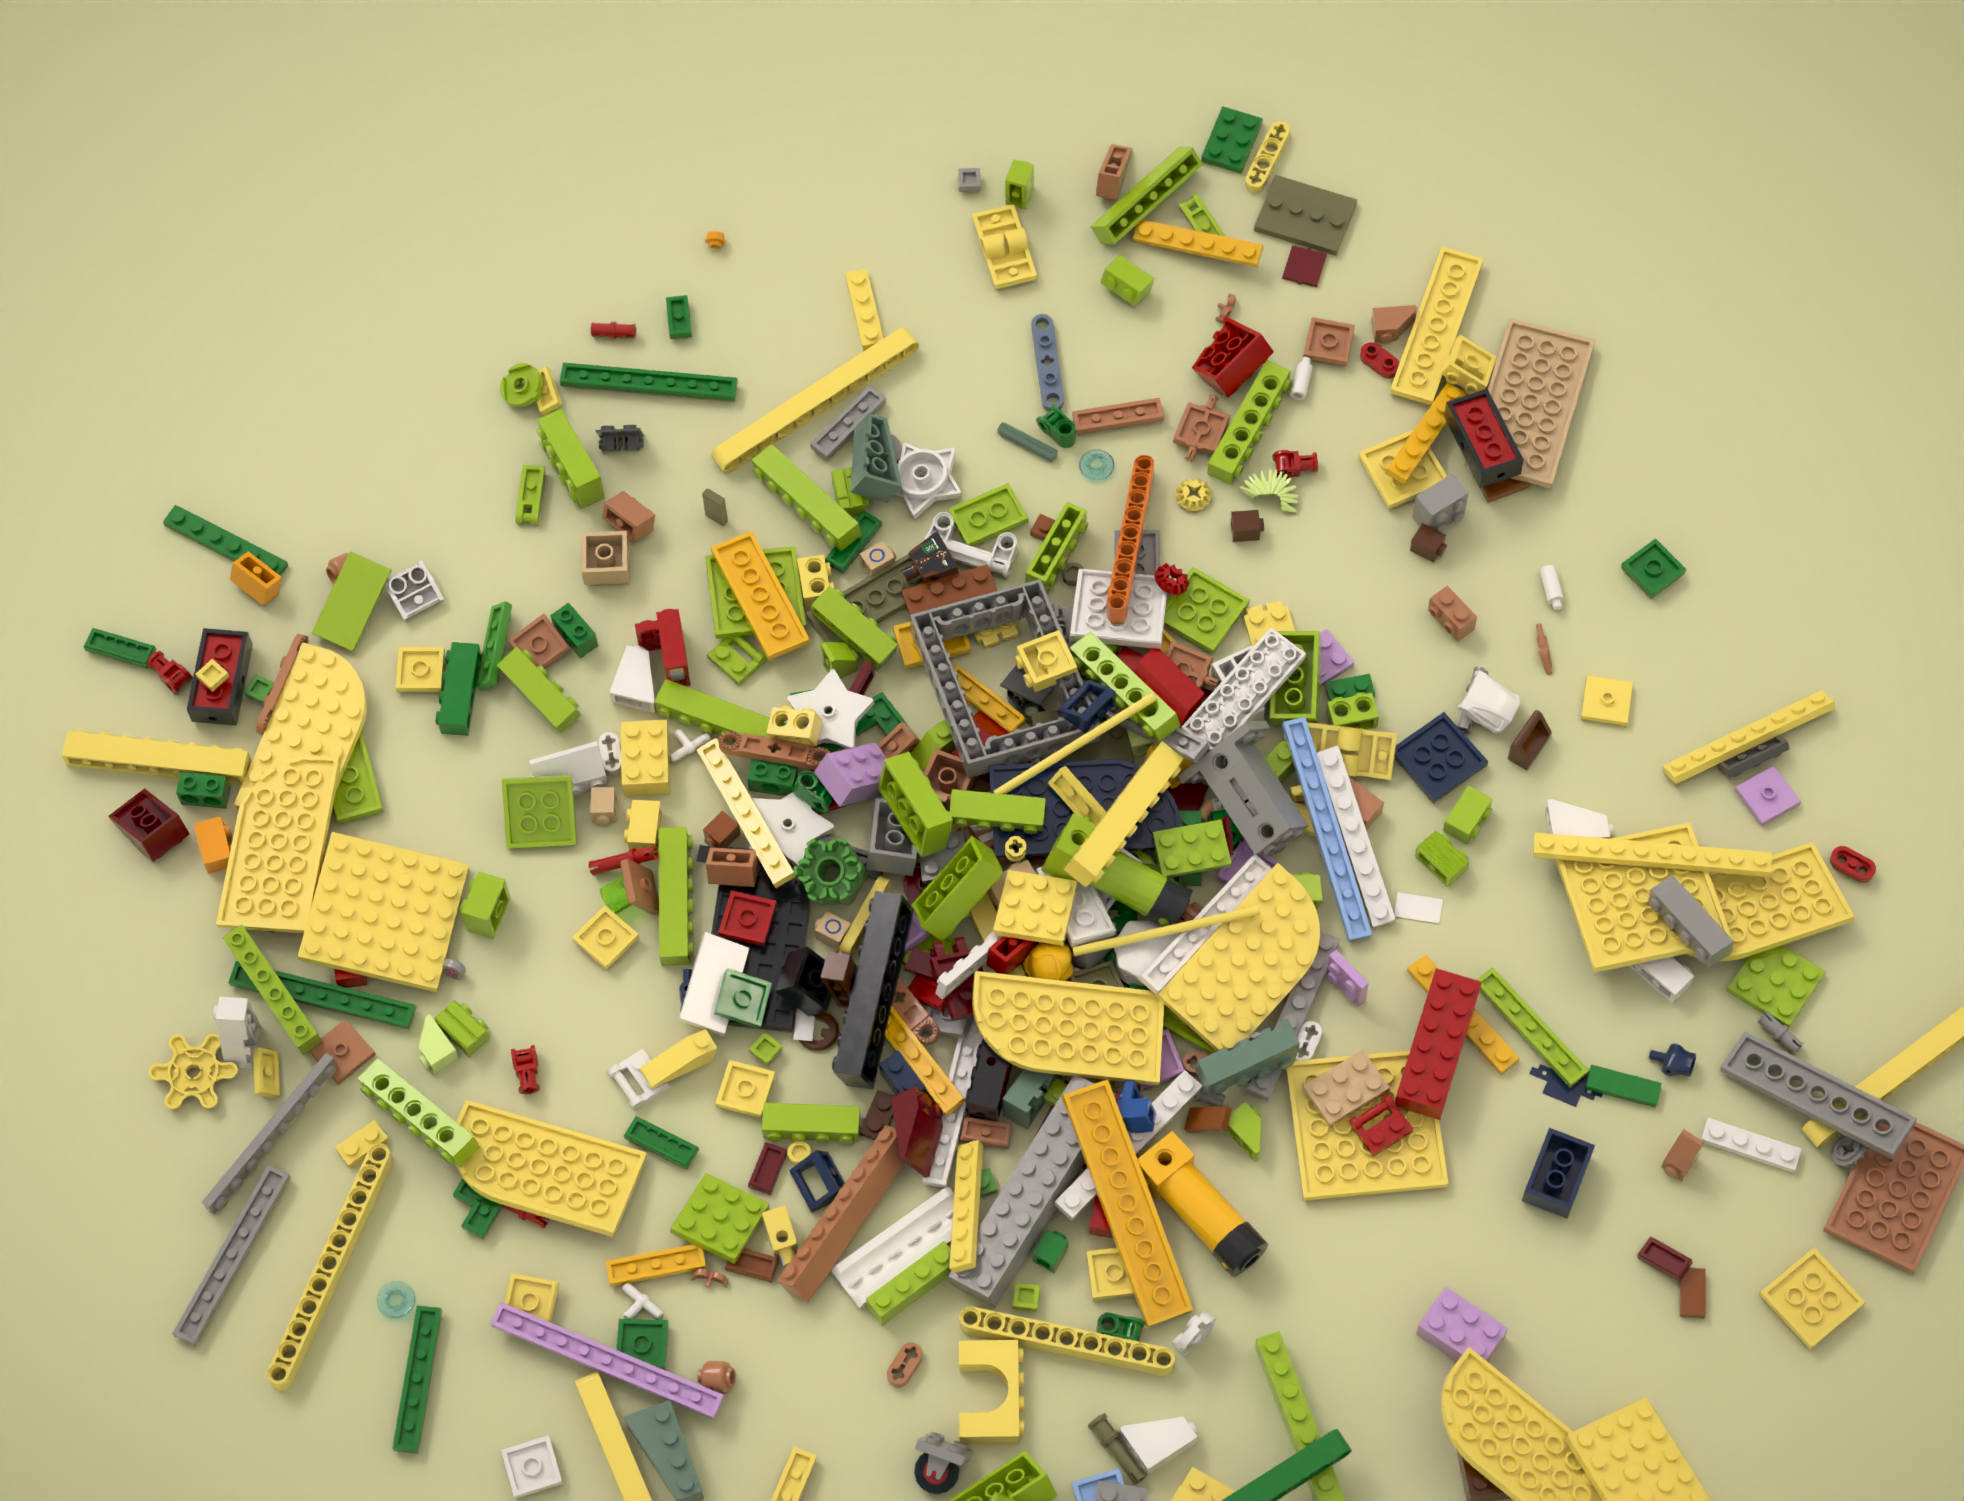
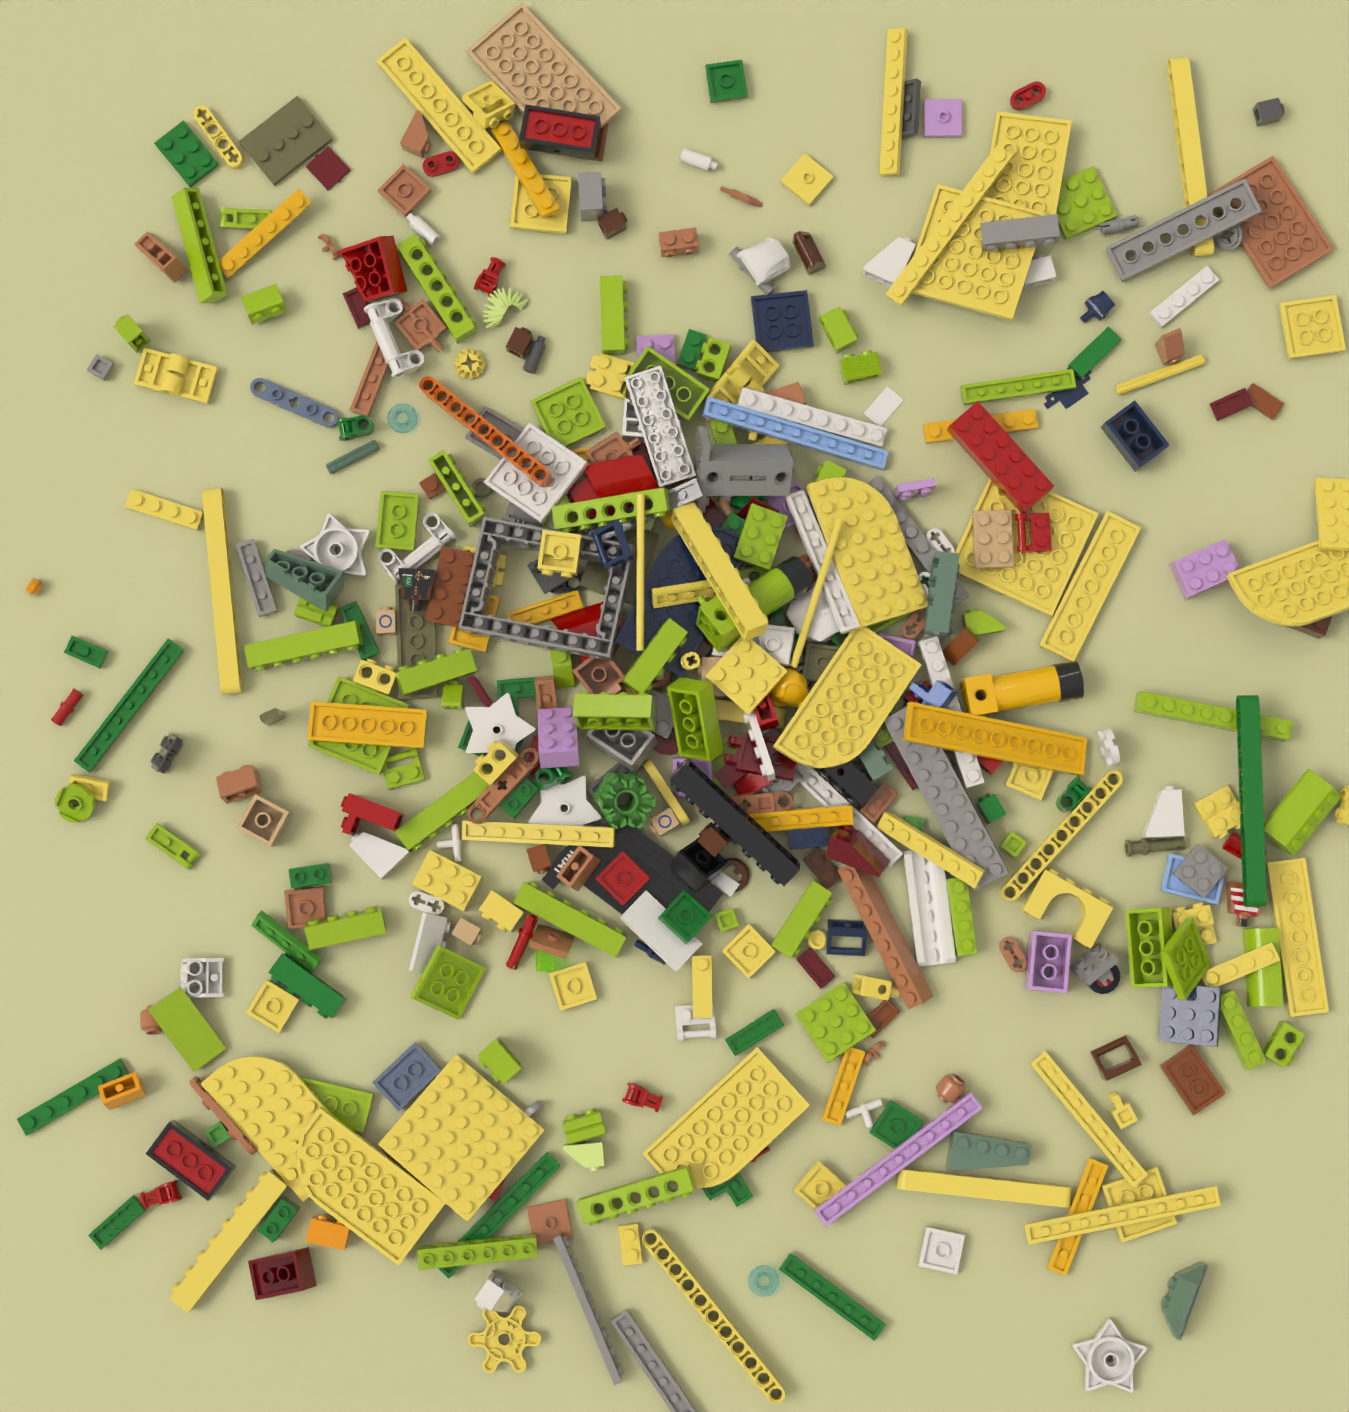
camera: 65 degrees left, 20 degrees up
light yellow plate [196,659,229,692] -> none
light yellow plate [253,1047,280,1099] -> none
lime brick [536,408,605,509] -> none
red gear [1154,563,1190,595] -> none
none -> dark red tile [342,287,371,329]
none -> white piece [364,299,424,379]
none -> sand blue plate [372,1042,442,1111]
none -> dark grey cylinder [522,336,546,374]
none -> lime brick [600,275,629,355]
none -> lavender brick [1024,931,1072,993]
none -> light yellow plate [1038,511,1141,662]
none -> light yellow axle [1115,354,1205,395]

